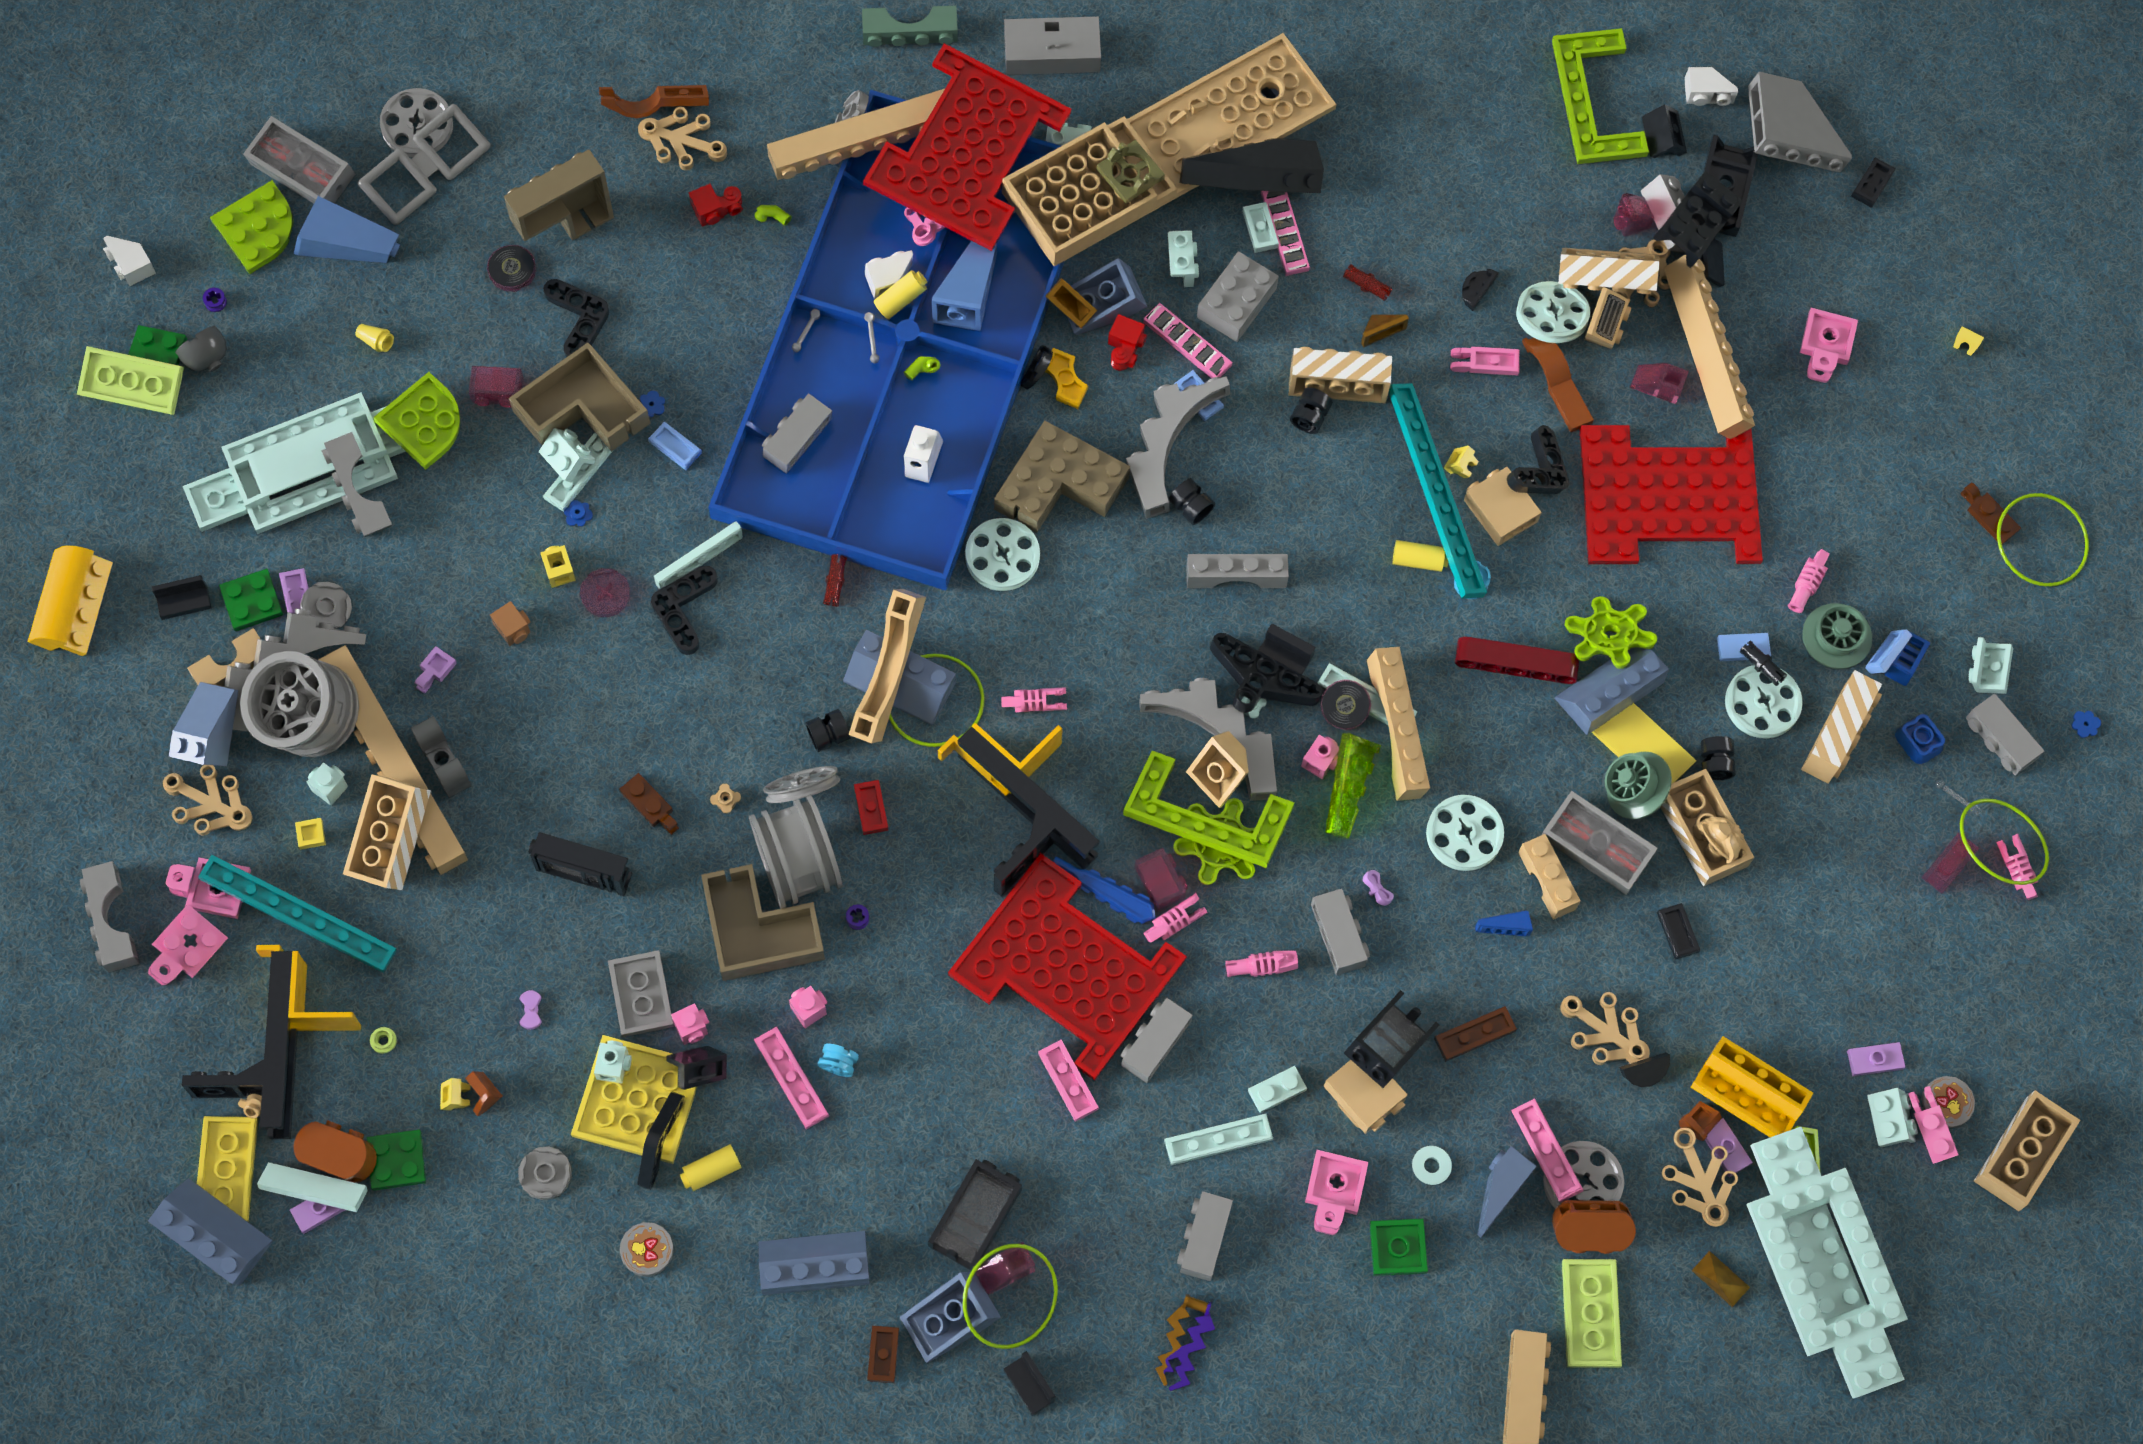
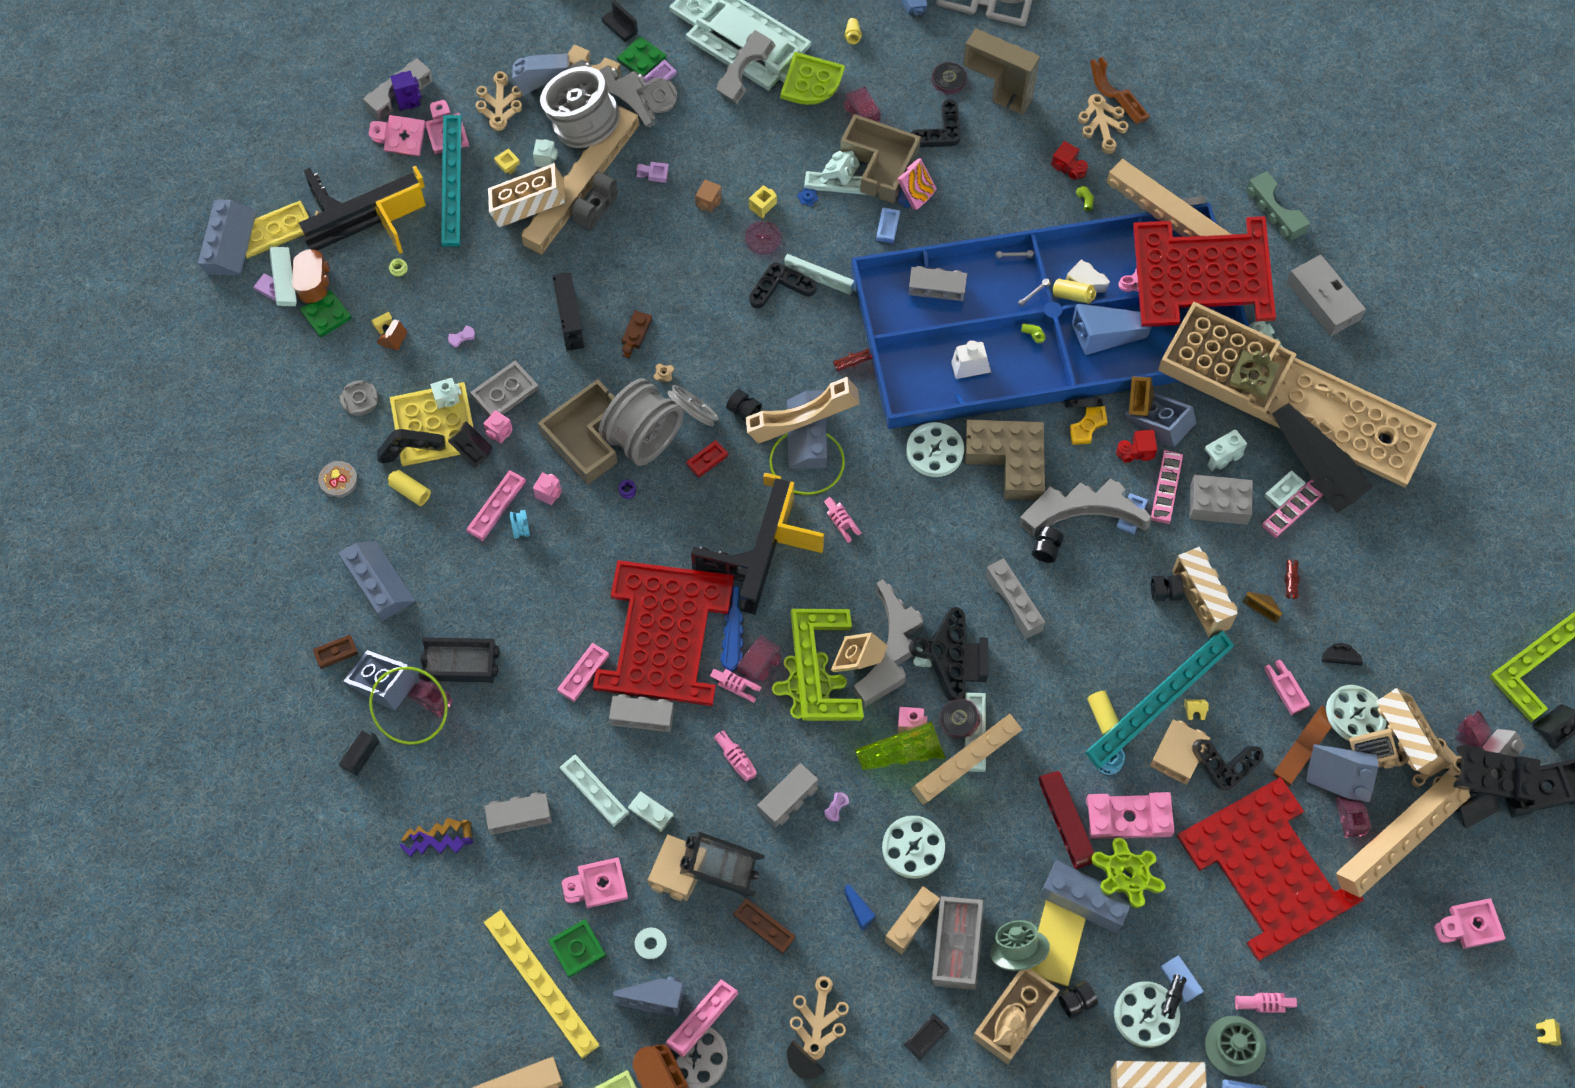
camera: 65 degrees right, 5 degrees down
none -> dark purple brick [390,70,422,111]
none -> light yellow plate [484,910,600,1059]
none -> slope [897,158,937,210]
none -> bright pink piece [1086,792,1175,839]
none -> sand blue slope [1306,744,1379,802]

